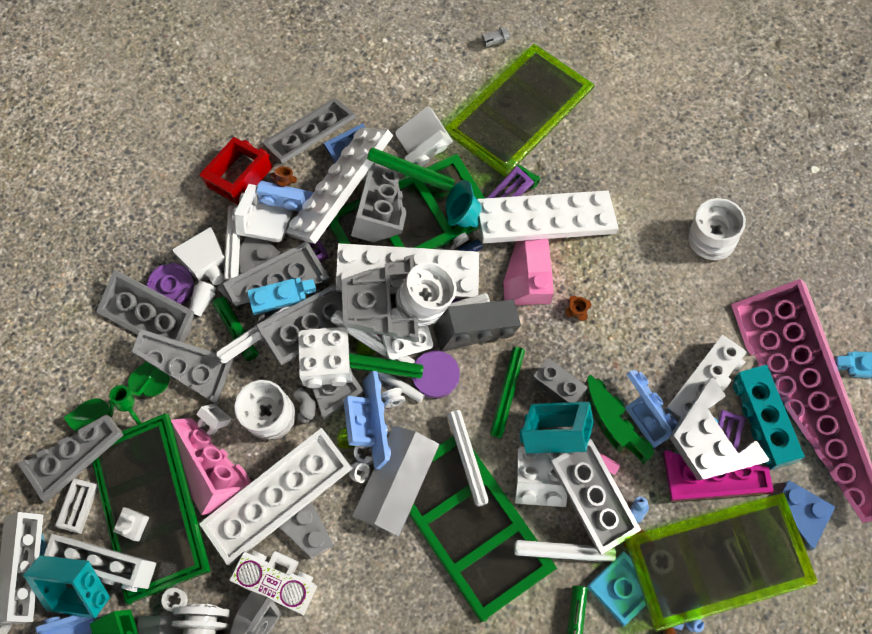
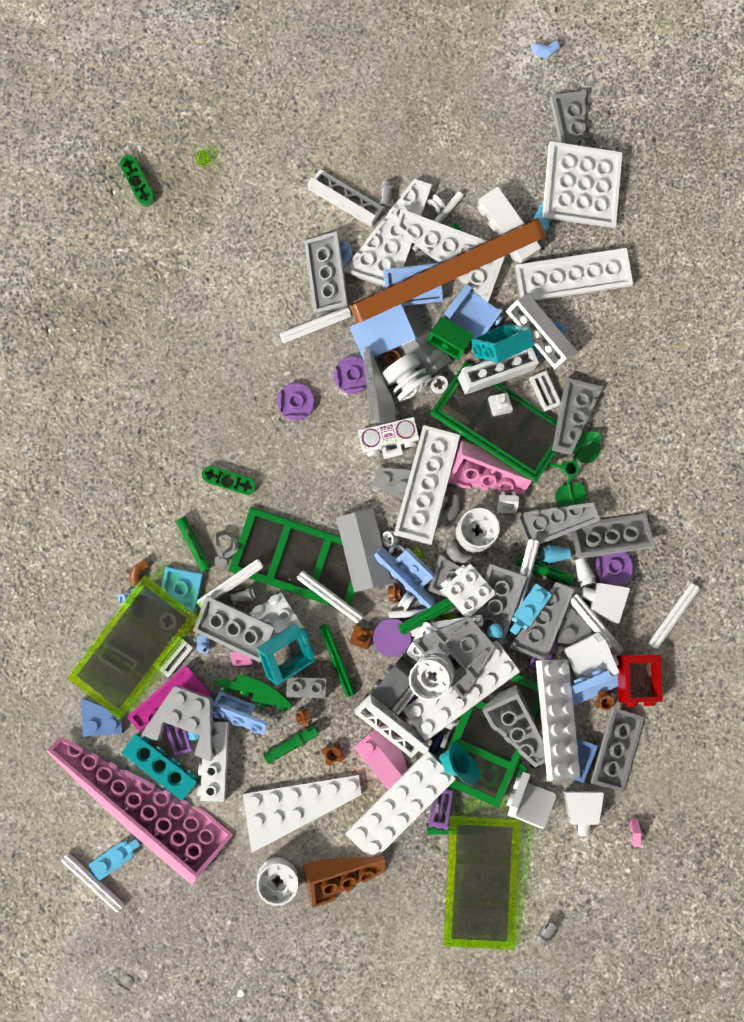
camera: 140 degrees right, 15 degrees up
green axle [367,147,455,192] -> none
none -> white tile [153,636,193,678]
none -> light grey piece [214,531,239,567]
none -> light grey pin [231,587,256,606]
none -> white wing [243,775,362,853]
none -> green pin [263,724,320,764]
none -> dark orange plate [295,708,312,728]
none -> dark orange wedge [302,856,385,908]
none -> dark orange tile [349,625,374,650]
none -> white fence [354,695,429,758]
none -> dark orange plate [388,584,403,603]
none -> light grey arm [441,495,460,521]
none -> medium azure hinge [487,624,503,638]
none -> medium azure cone [541,545,571,564]
none -> white torso [564,791,604,836]
none -> bright pink tile [630,818,641,847]
none -> white axle [648,583,700,649]

